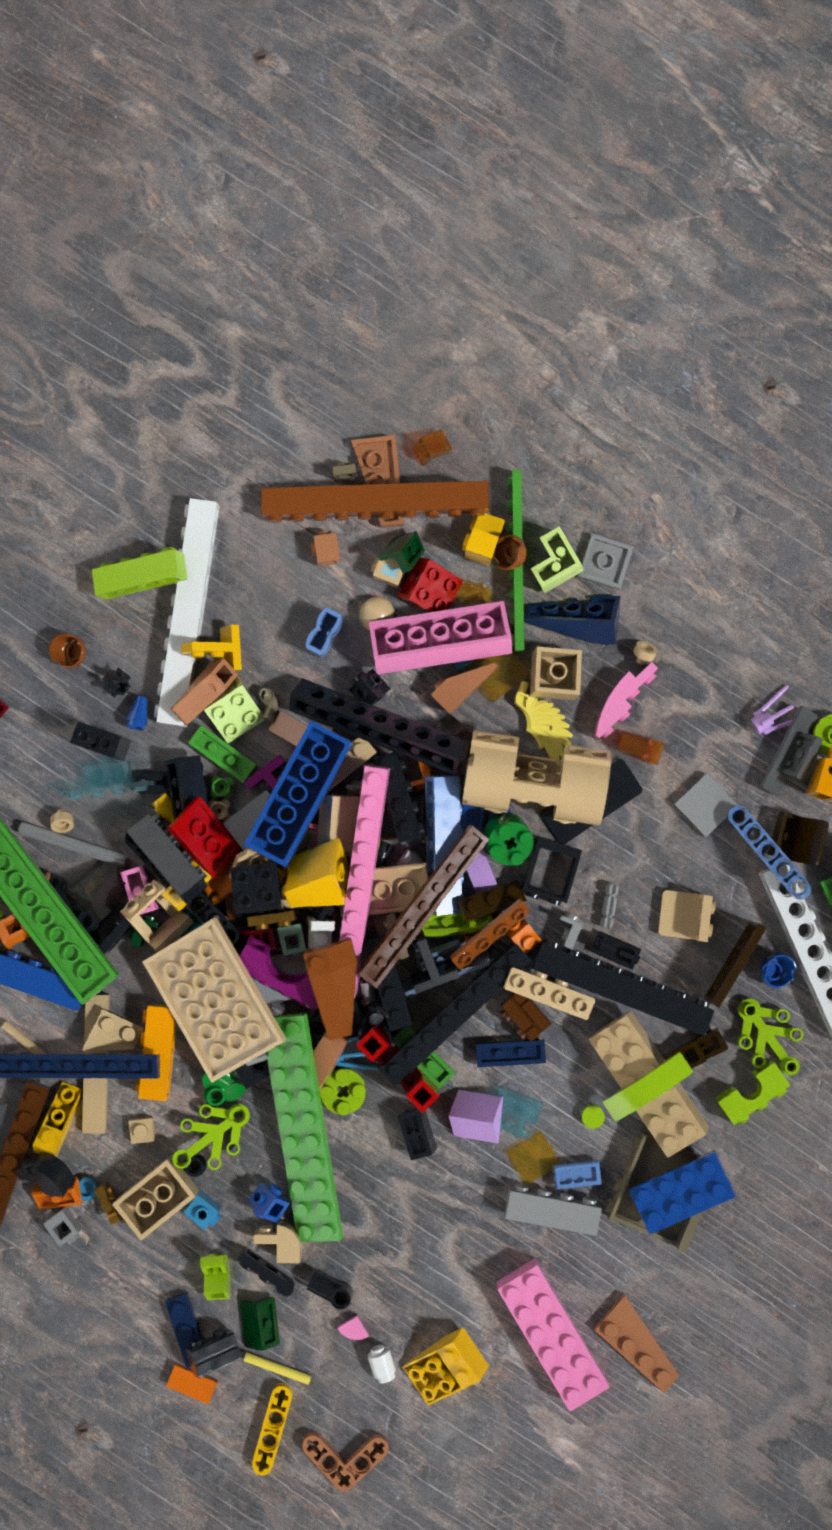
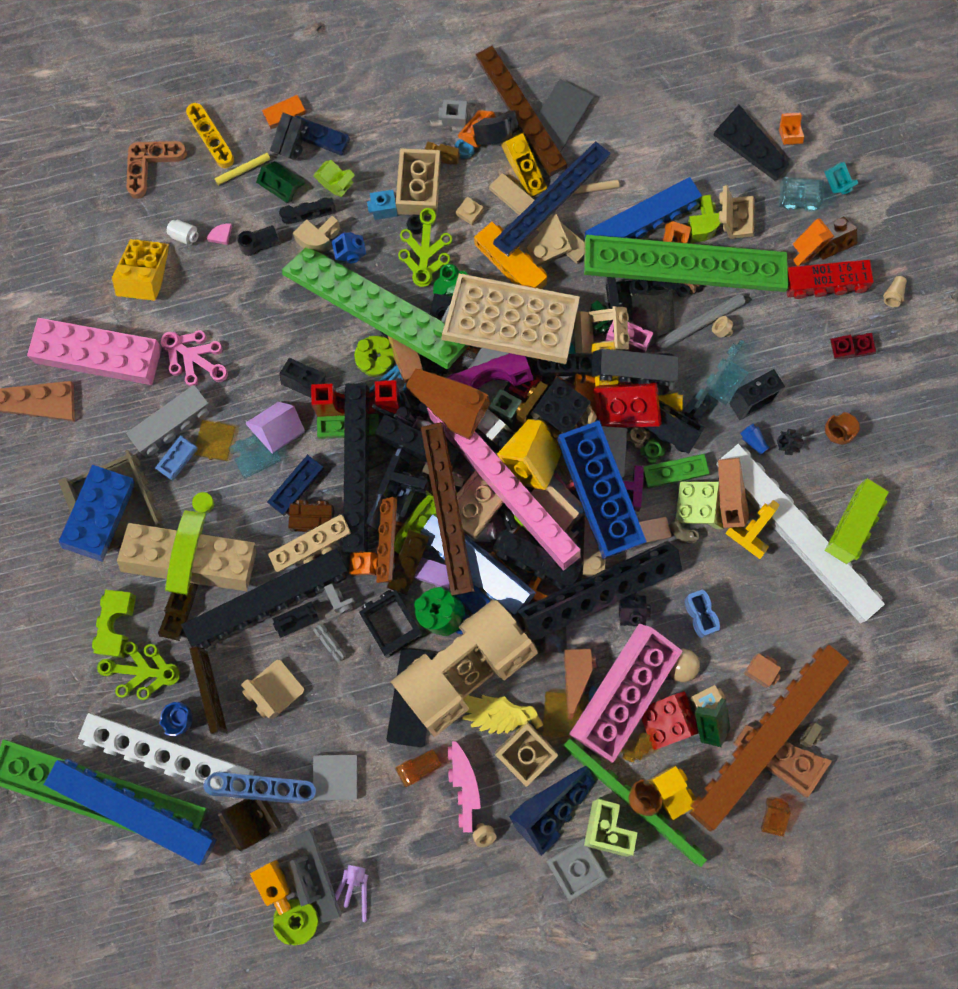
camera: 135 degrees right, 10 degrees down
none -> bright pink plant [161,330,228,387]

